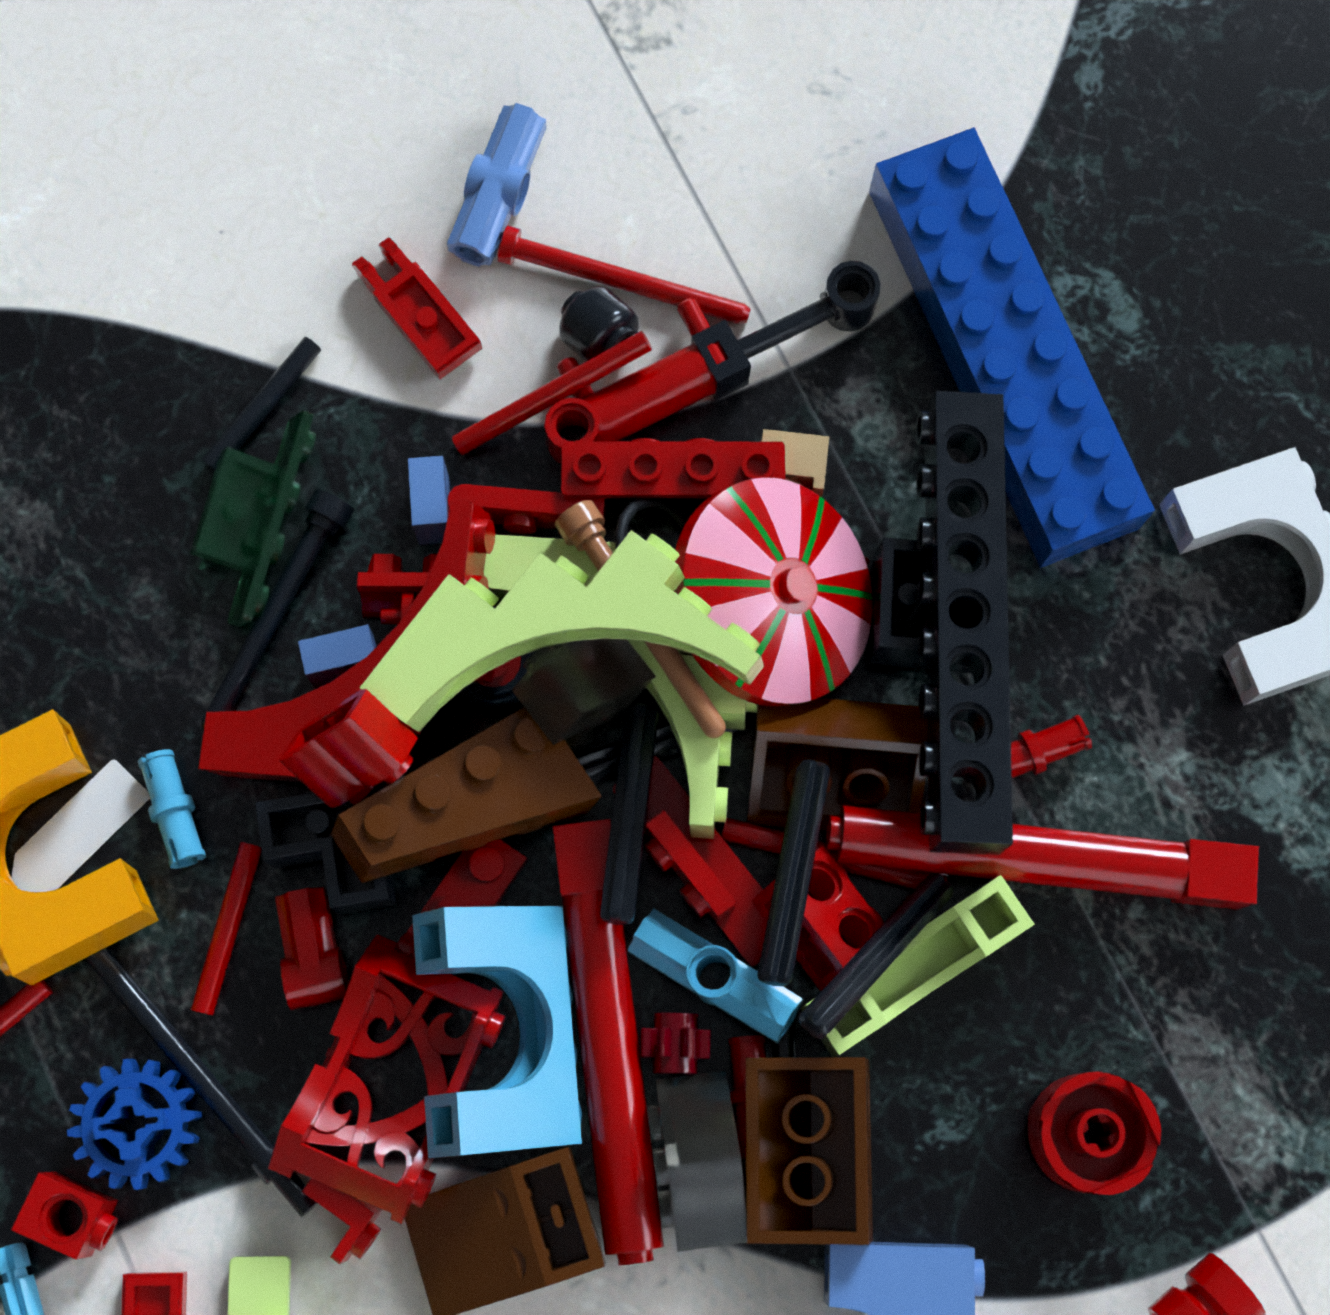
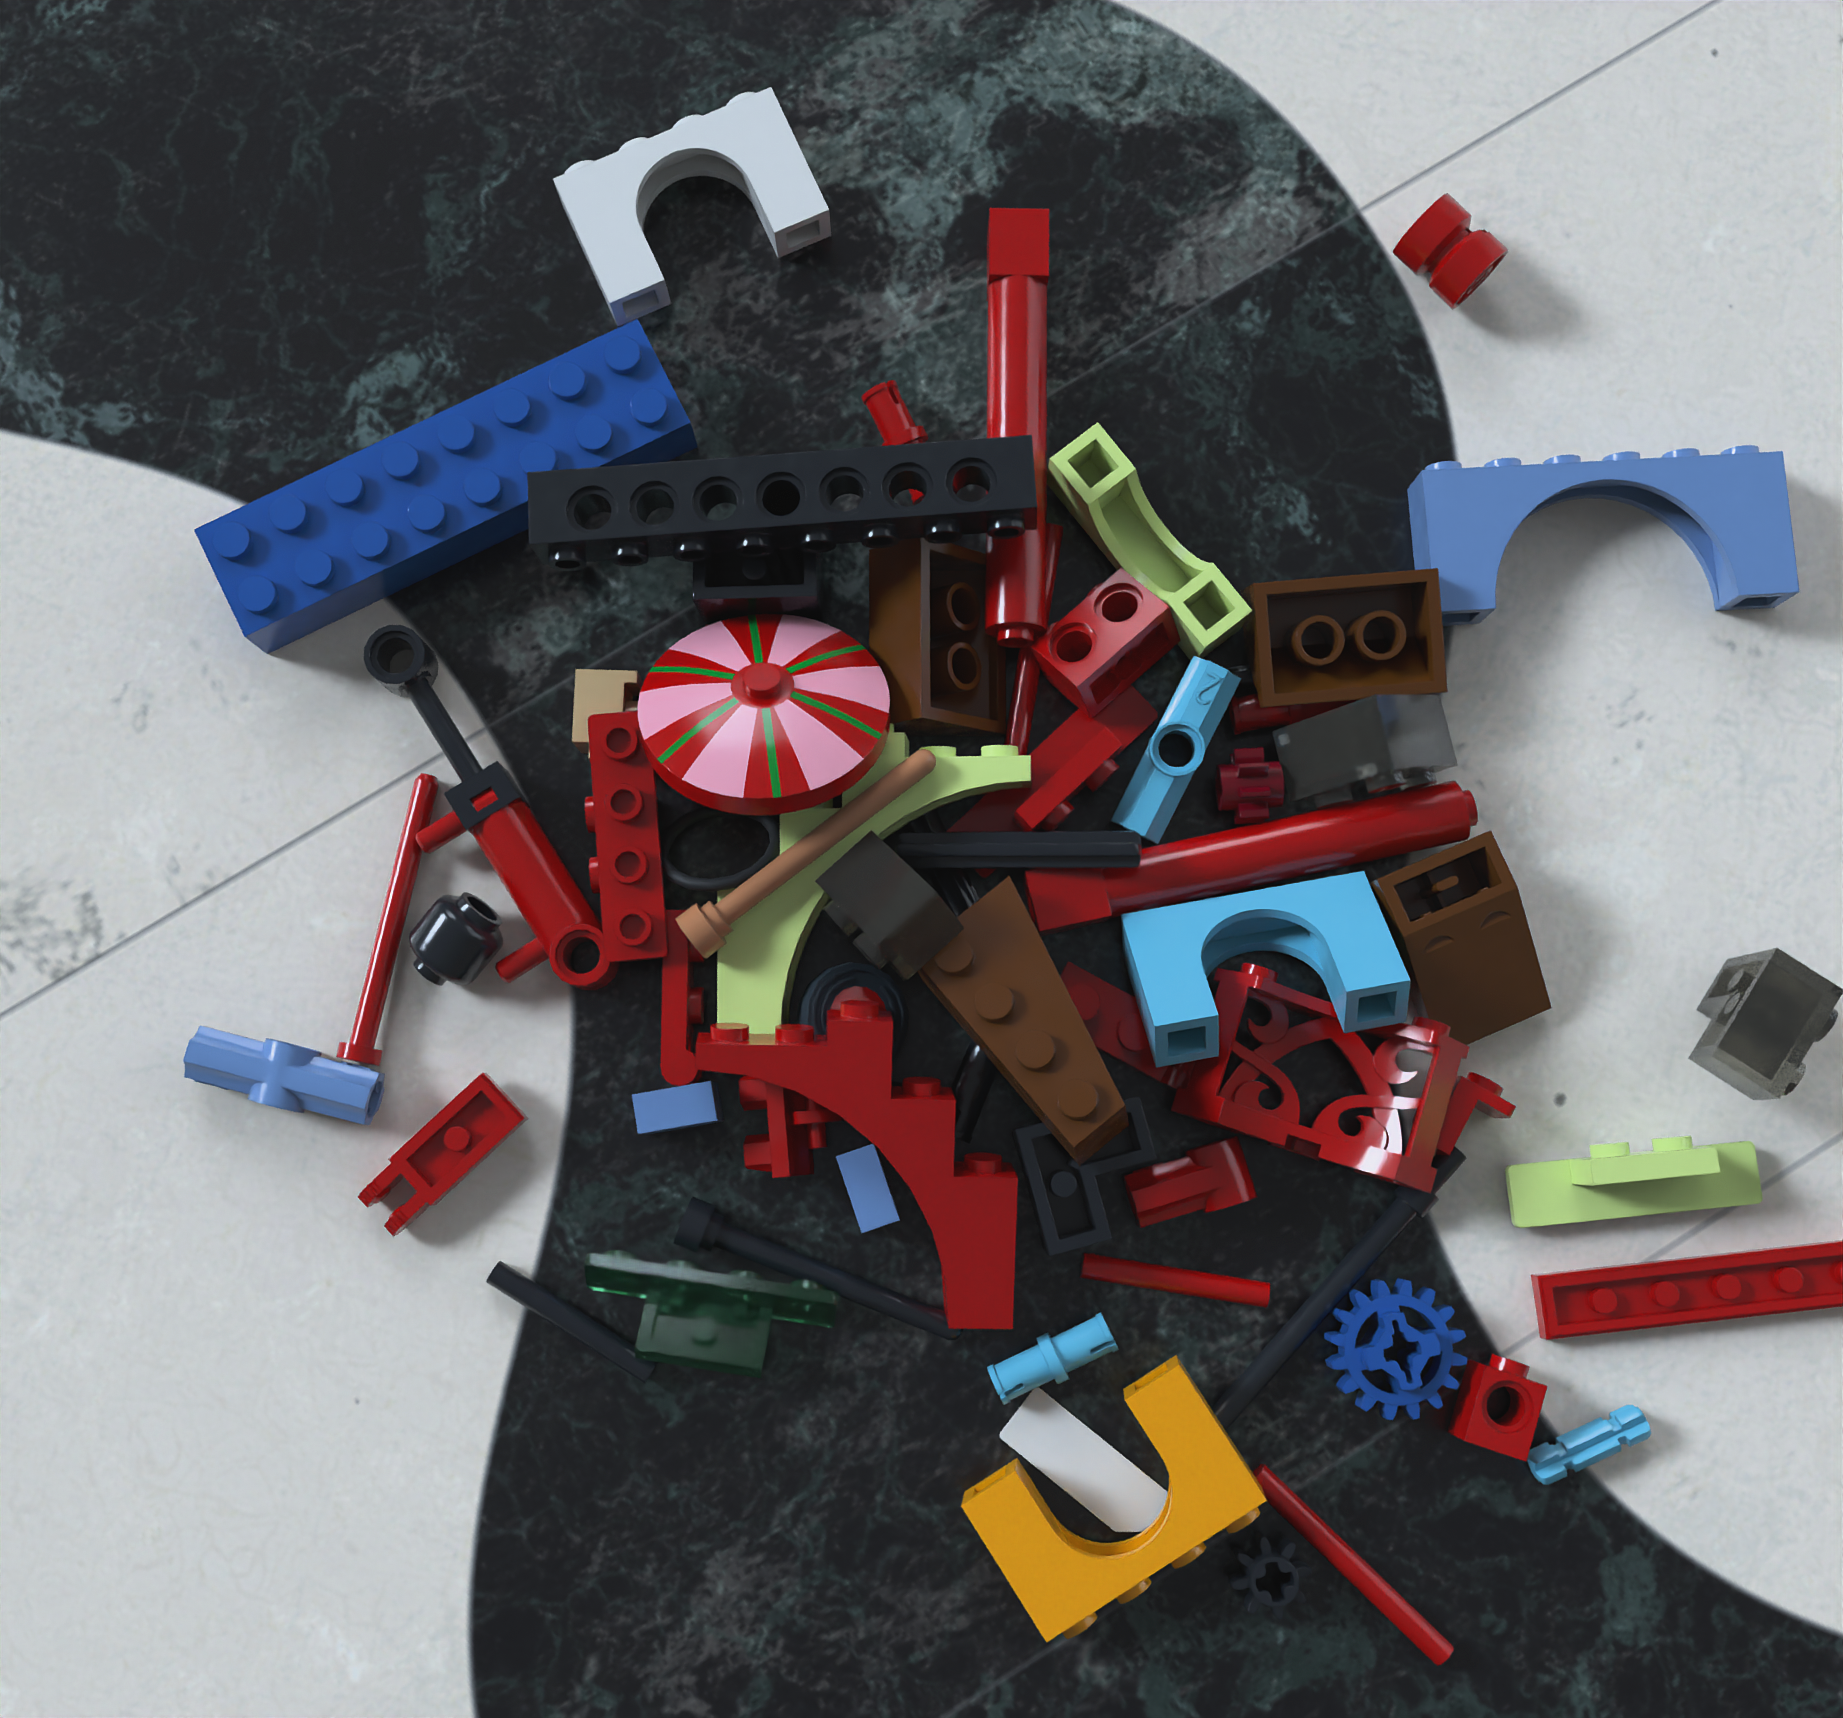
camera: 95 degrees left, 5 degrees up
red brick [279,689,418,808] -> none
yellowish green arch [360,530,764,732] -> none
red bar [452,331,652,455] -> none
black axle [757,759,830,987] -> none
black axle [799,873,953,1039] -> none
red brick [1028,1071,1162,1195] -> none

